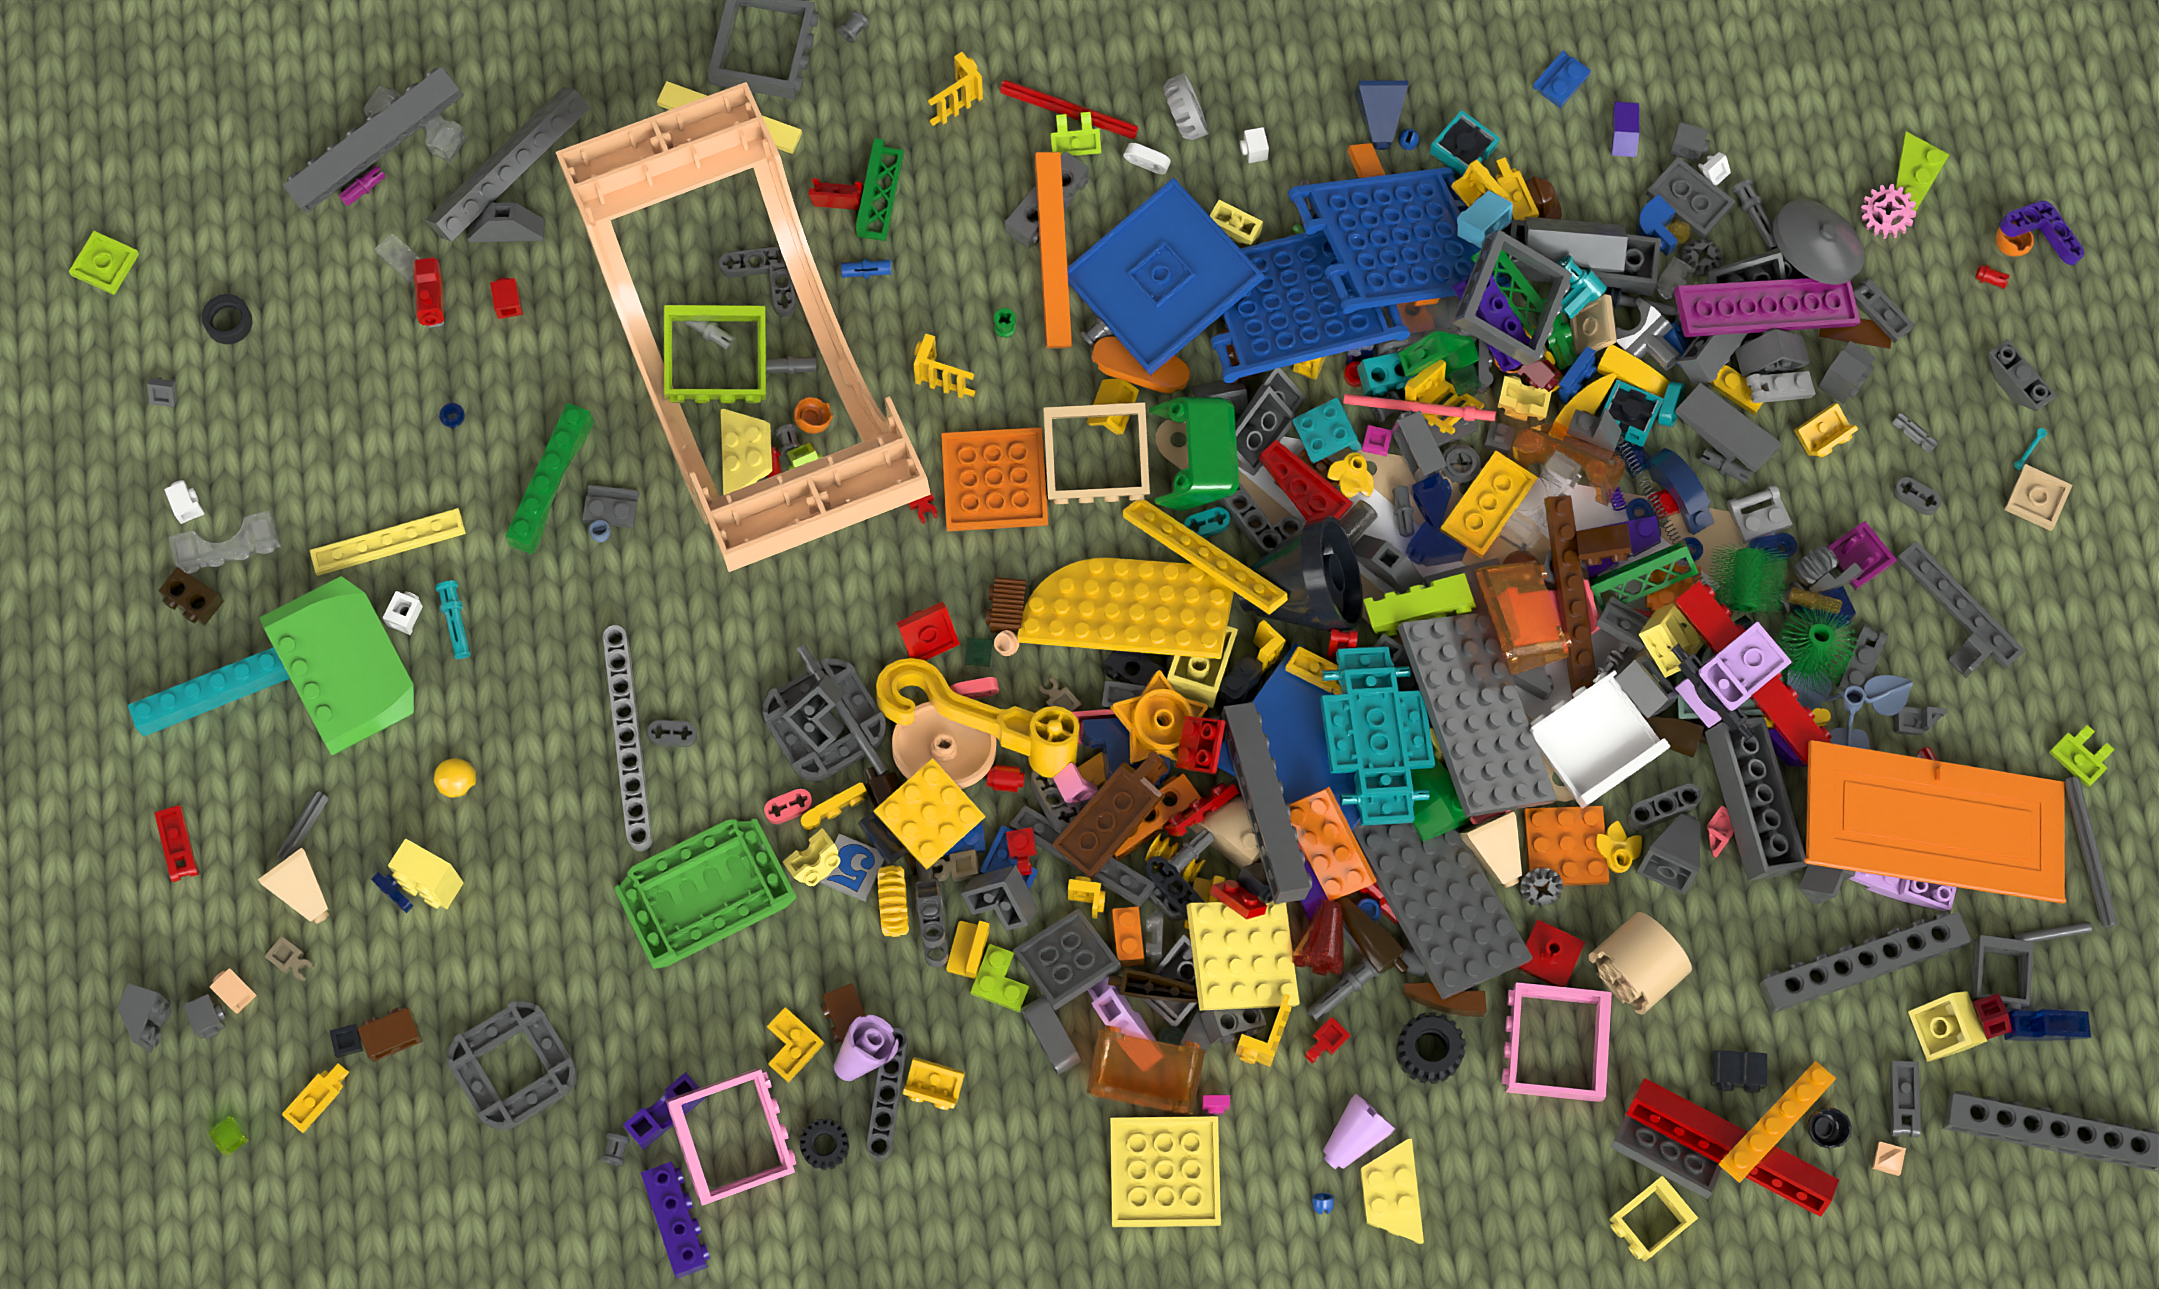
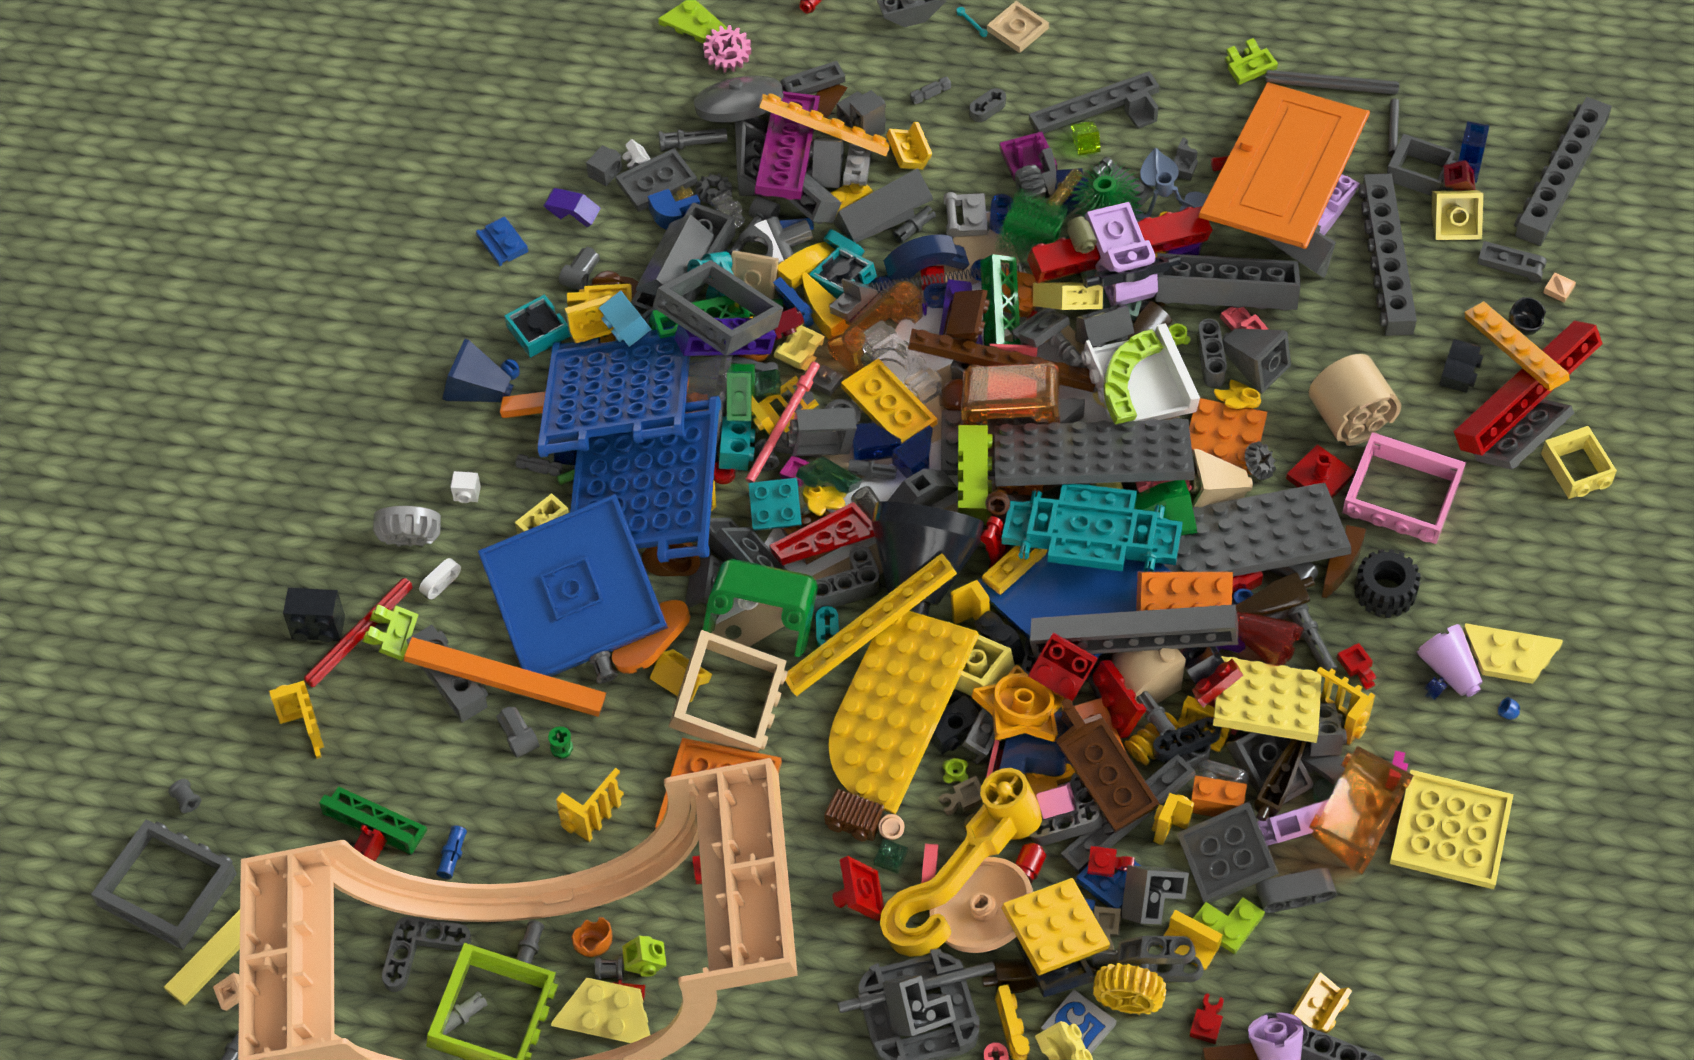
camera: 70 degrees left, 15 degrees down
none -> black brick [283,588,345,643]
none -> dark grey piece [496,706,540,758]
none -> dark grey piece [559,247,600,291]
none -> light orange plate [759,94,889,156]
none -> clear green plate [796,456,862,494]
none -> lime plate [942,758,969,784]
none -> reddish brown cone [986,488,1010,515]
none -> olive brick [1067,216,1097,254]
none -> clear neon green brick [1071,121,1101,156]
none -> lime tile [1103,329,1163,424]
none -> lime plate [1168,324,1191,346]
none -> red plate [1189,993,1224,1044]
none -> clear blue plate [1425,676,1448,700]

